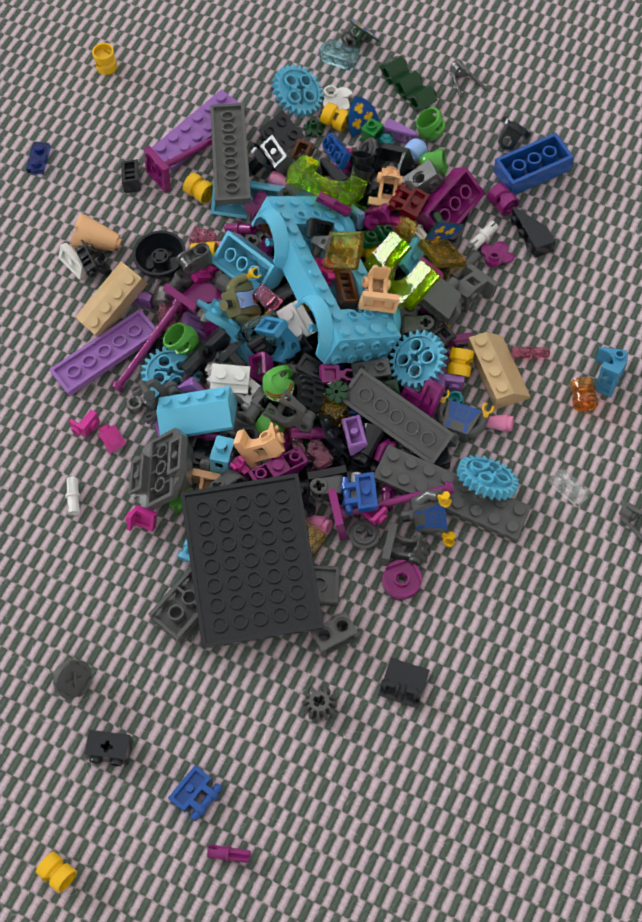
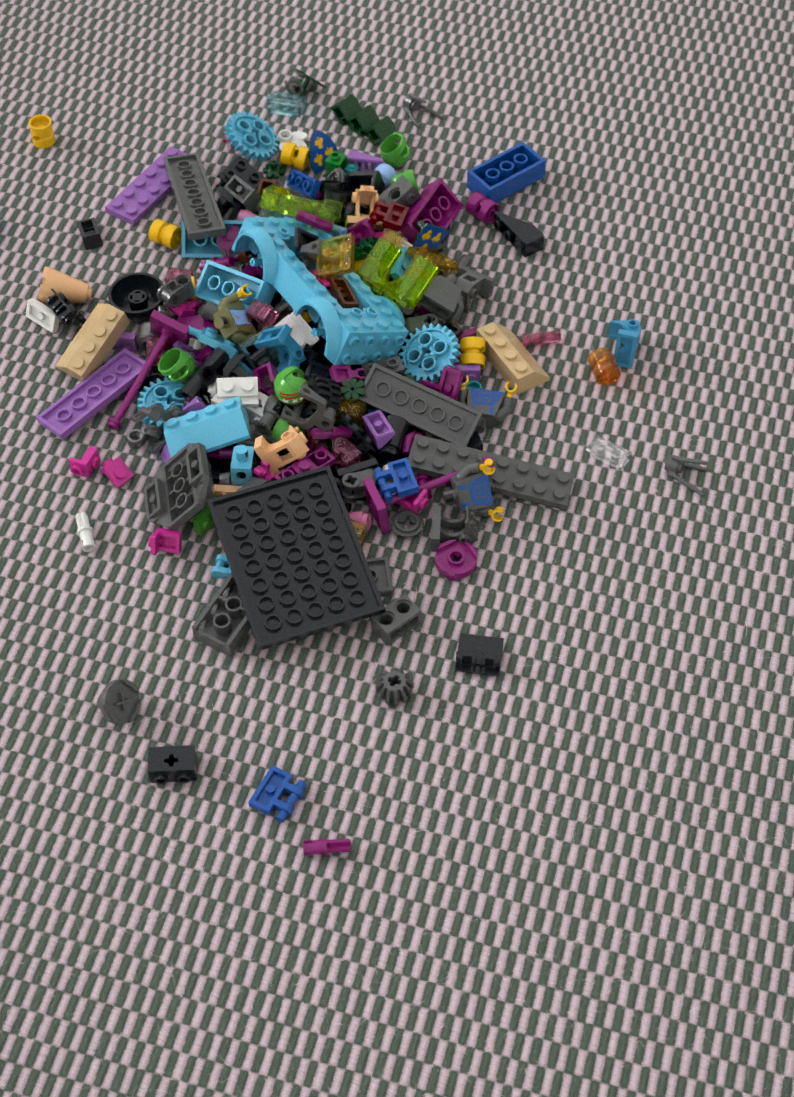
camera: 15 degrees left, 10 degrees down
yellow wheel [36,851,77,894] -> none
magenta tile [144,137,212,193] -> none
light nougat tile [358,265,400,313] -> none
medium azure gear [456,454,519,501] -> none
white pin [467,221,499,250] -> none
magenta plate [481,241,515,268] -> none
bright pink cone [486,414,514,433] -> none
black tile [498,116,532,150] -> none

